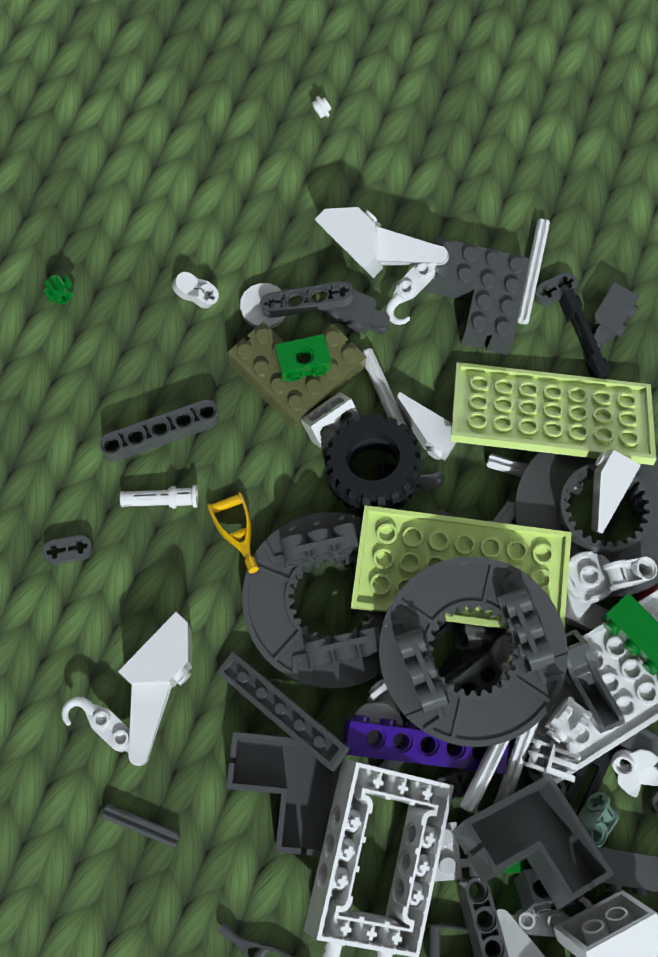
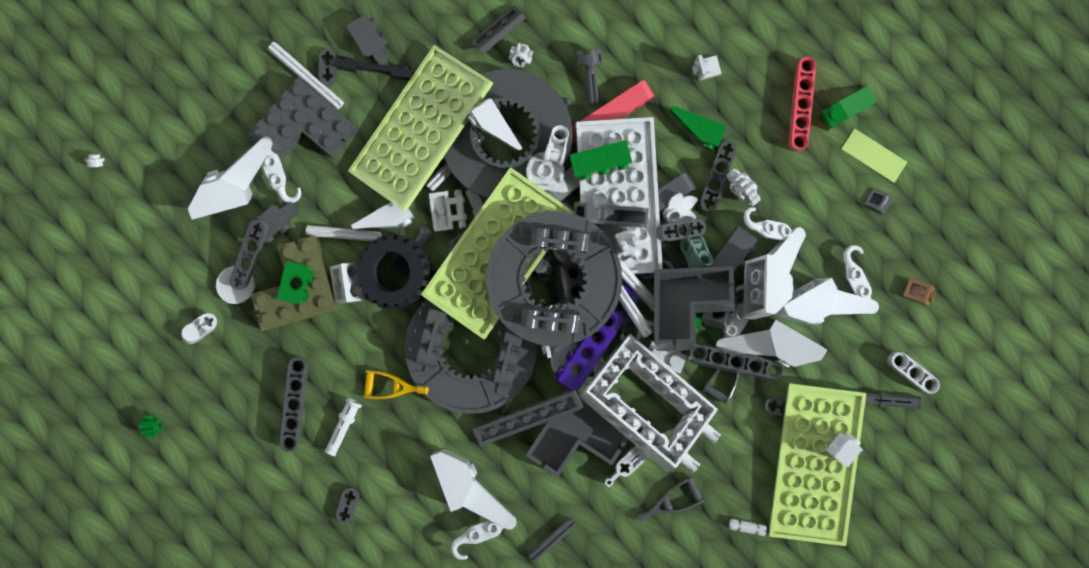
camera: 50 degrees left, 15 degrees up
white arm [524,738,582,782] -> none
none -> white plate [429,190,467,232]
none -> white piece [604,444,649,487]
none -> dark grey beam [656,219,706,241]

